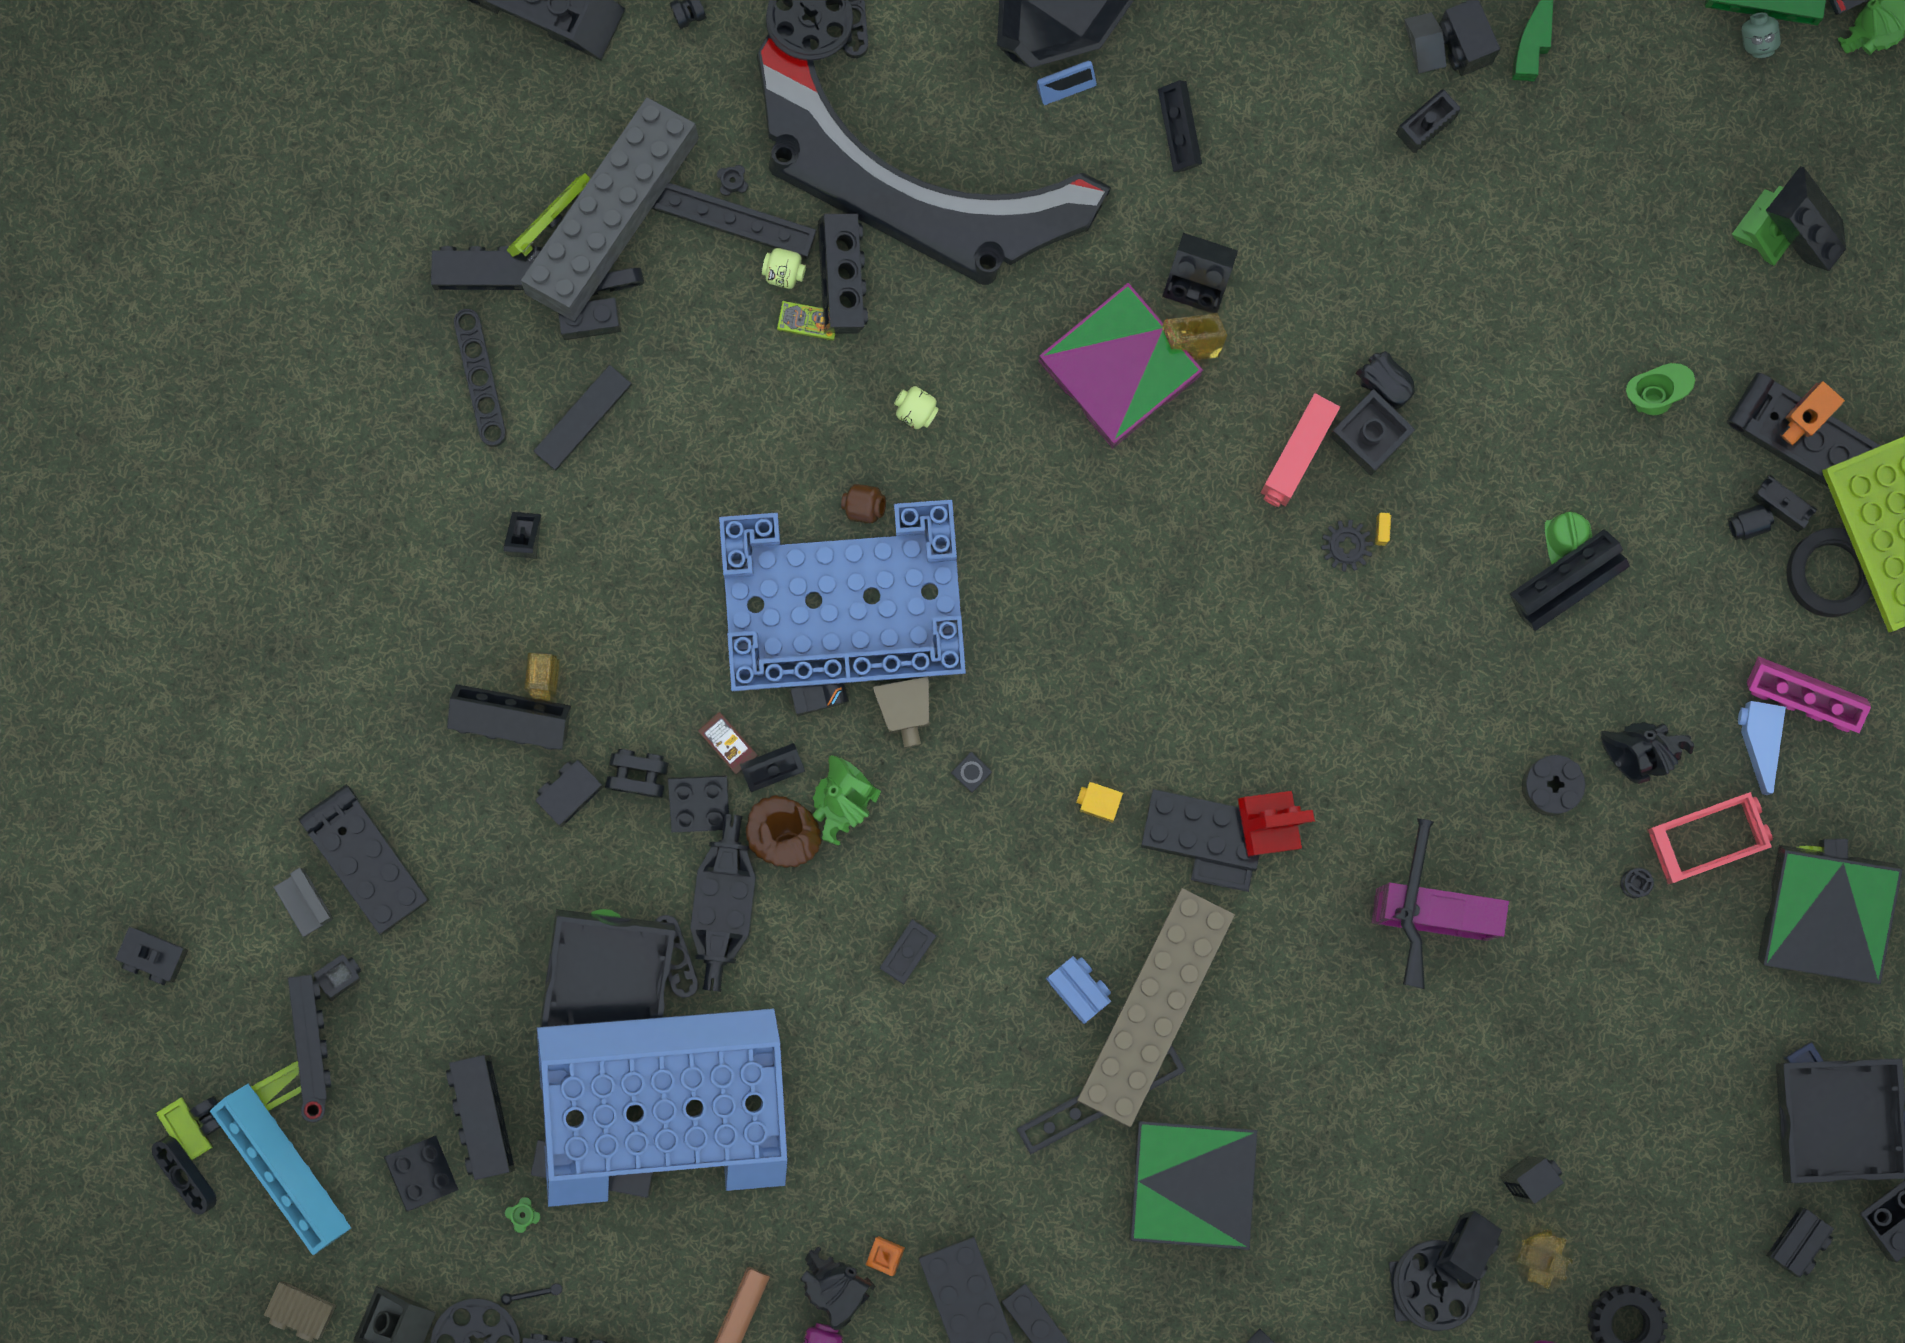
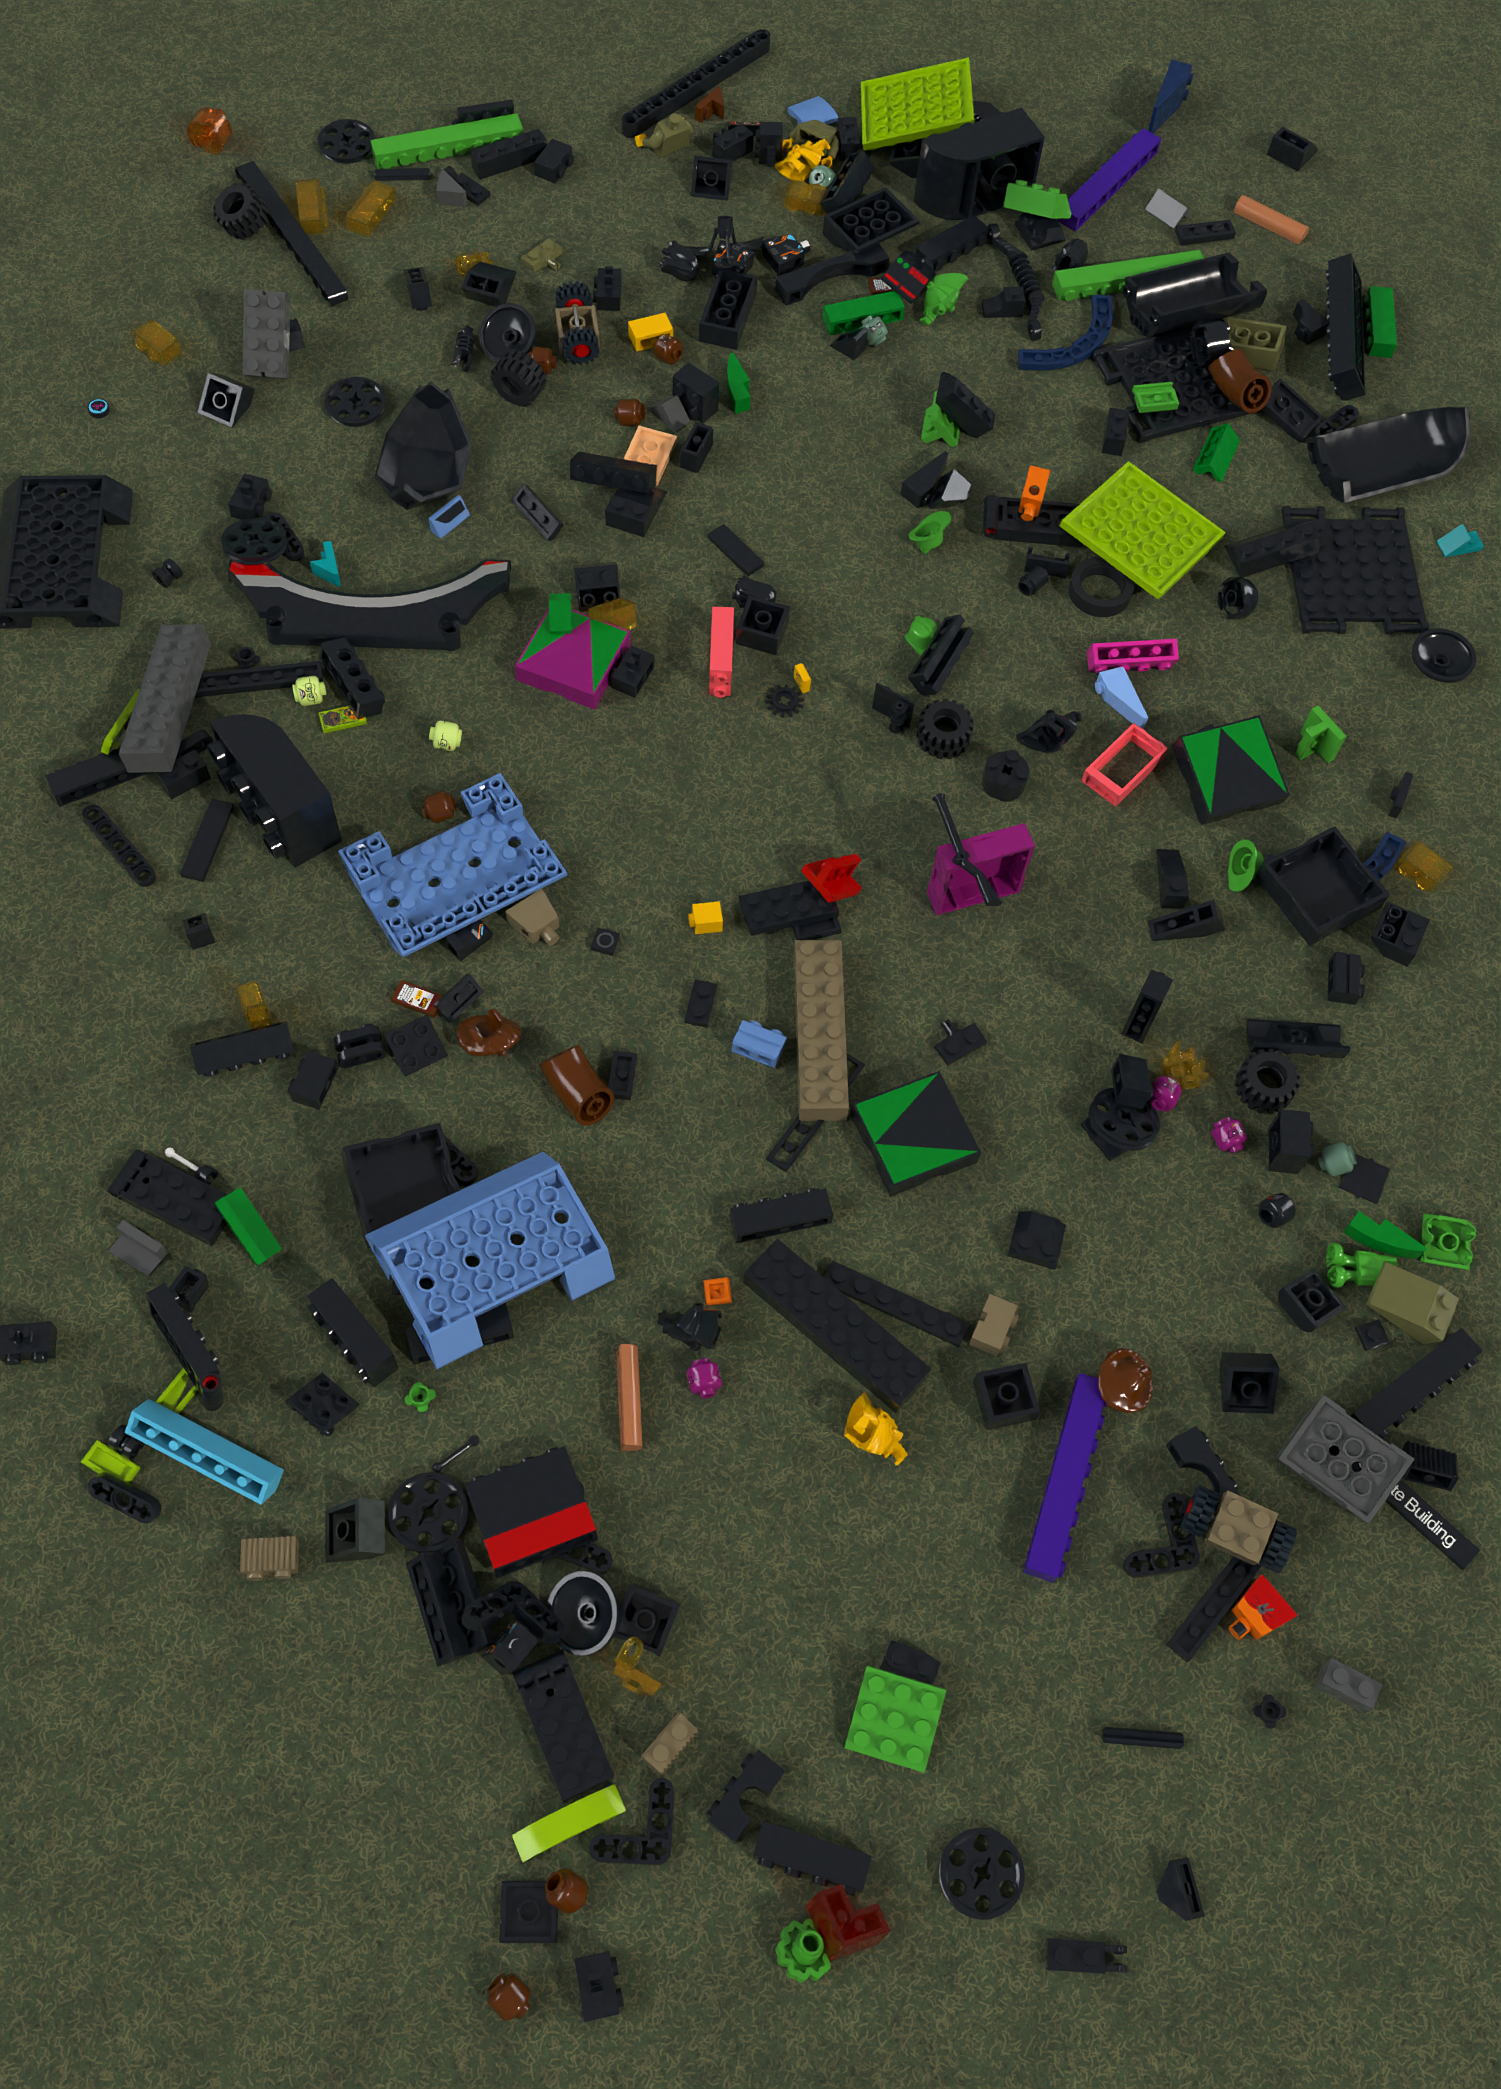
camera: 30 degrees left, 20 degrees down
black plate [690,814,756,992] -> none
bright green helmet [812,755,881,845] -> none
black wheel [1620,868,1654,898] -> none
none -> hinge [165,1148,218,1185]
none -> black brick [207,714,342,868]
none -> green panel [214,1188,281,1266]
none -> teal slope [310,541,341,586]
none -> reddish brown brick [538,1044,614,1126]
none -> green slope [549,593,572,634]
none -> black brick [570,452,657,493]
none -> black slope [605,487,667,537]
none -> black brick [610,646,655,698]
none -> reddish brown head [614,399,645,426]
none -> light nougat plate [624,426,677,486]
none -> black plate [684,980,718,1028]
none -> black tile [708,524,764,577]
none -> black brick [729,1188,833,1243]
none -> black slope [830,327,868,360]
none -> black hinge [872,683,915,734]
none -> black slope [901,451,949,508]
none -> black tyre [916,699,974,759]
none -> slope [928,469,971,509]
none -> black plate [934,1019,987,1066]
none -> black slope [1148,900,1225,941]
none -> magenta head [1148,1076,1182,1112]
none -> black slope [1156,849,1189,909]
none -> bright green piece [1228,839,1264,892]
none -> black piece [1246,1019,1350,1059]

